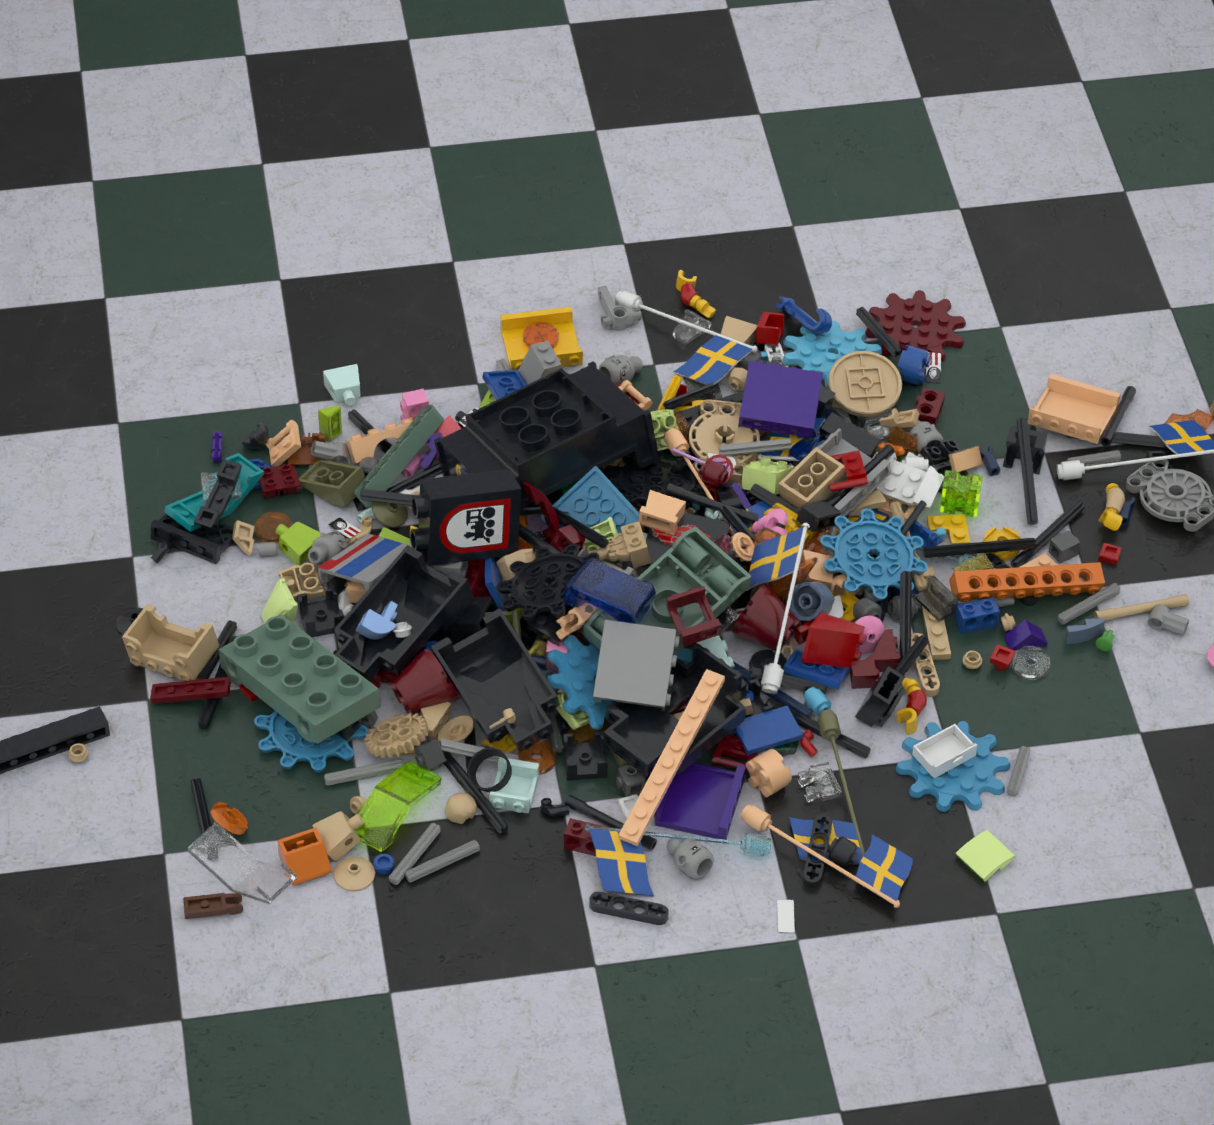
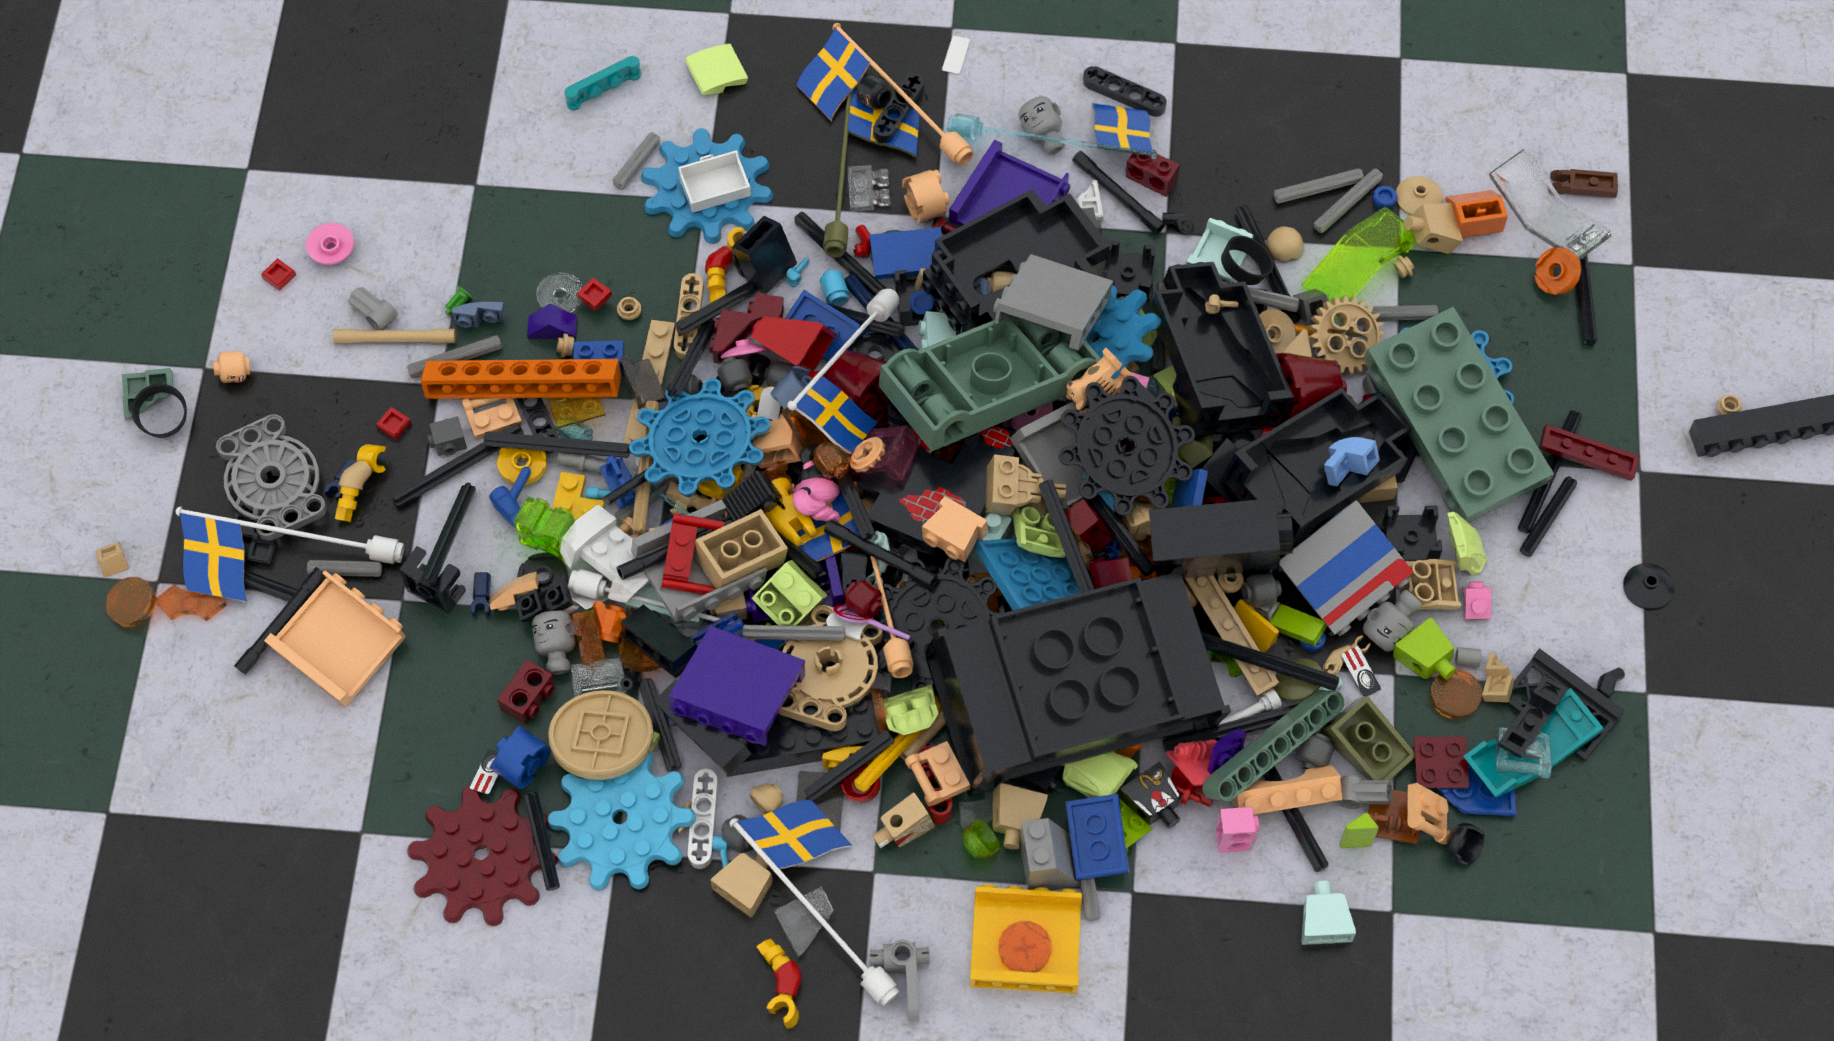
camera: 165 degrees left, 15 degrees up
tan windscreen [122,604,219,681] -> none
dark purple axle [211,431,223,463] -> none
white plate [393,622,412,638] -> none
clear blue windscreen [563,558,656,624] -> none
light grey piece [599,355,643,385] -> none
light nougat plate [618,669,725,846] -> none
dark red window [667,586,721,647] -> none
red panel [756,312,784,345] -> none
blue piece [776,296,832,335] -> none
tan slope [879,408,920,428] -> none
none -> blue piece [489,467,531,531]
none -> teal plate [564,56,641,111]
none -> medium azure hand [786,257,810,287]
none -> tan torso [872,793,935,848]
none -> bright pink bracket [1462,581,1491,619]

